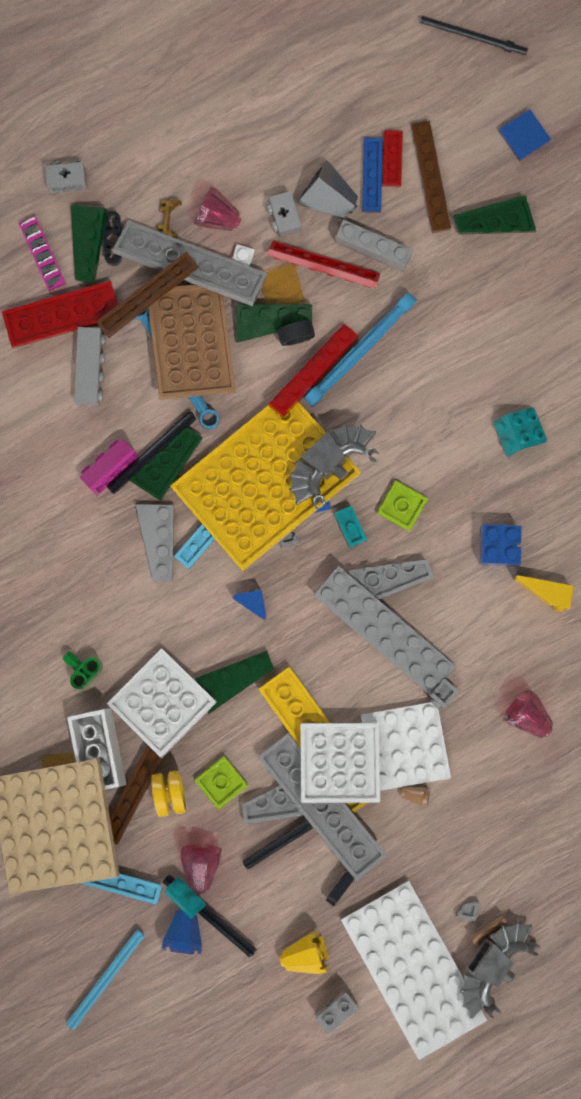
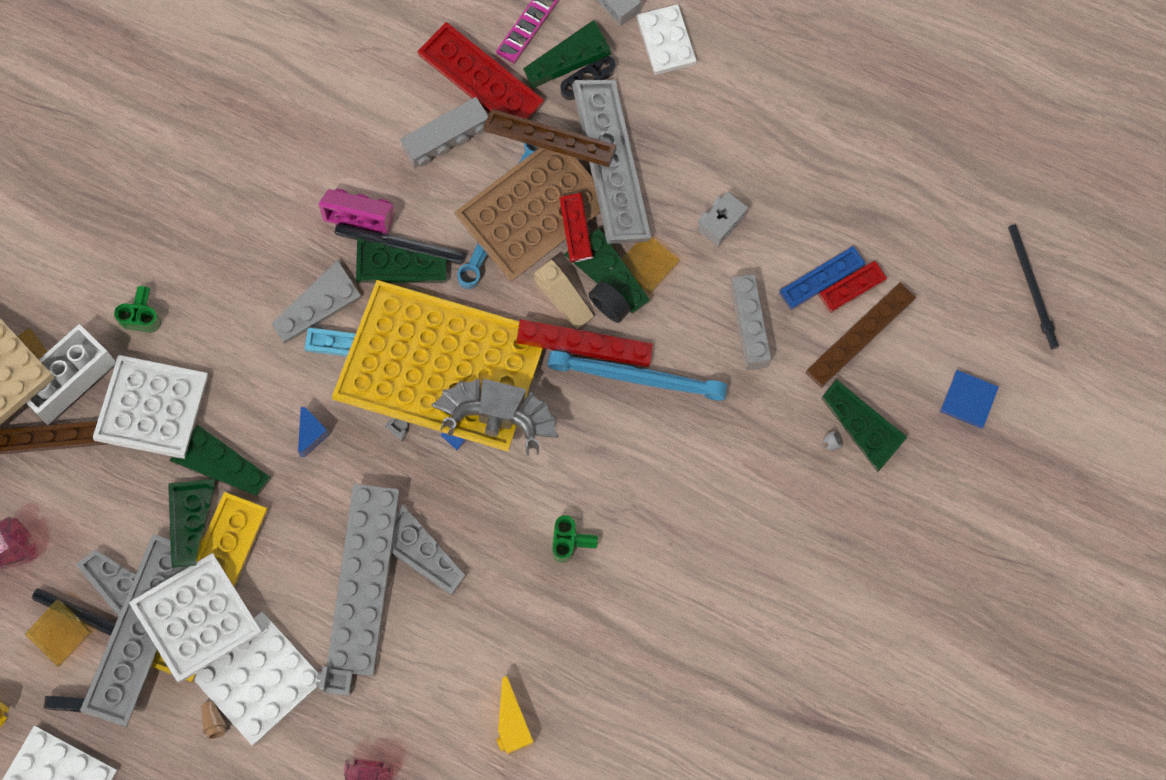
camera: 50 degrees right, 10 degrees down
yellow wheel [151,770,186,817] -> none
pearl gold piece [157,200,182,239] -> none
clear pink cone [193,186,242,231] -> none
lime tile [194,755,249,811] -> none
white plate [232,244,255,266] -> none
red plate [268,240,381,288] -> none
slope [297,160,358,218] -> none
teal plate [334,505,367,548] -> none
lime tile [376,480,428,532] -> none
blue piece [480,525,521,566] -> none
teal bracket [493,407,547,457] -> none
none -> clear yellow tile [24,599,92,667]
none -> dark green wing [168,479,216,568]
none -> tan slope [534,259,594,330]
none -> green beam [552,515,598,563]
none -> red tile [559,193,593,263]
none -> white plate [636,4,697,75]
none -> light grey hinge [823,431,843,451]

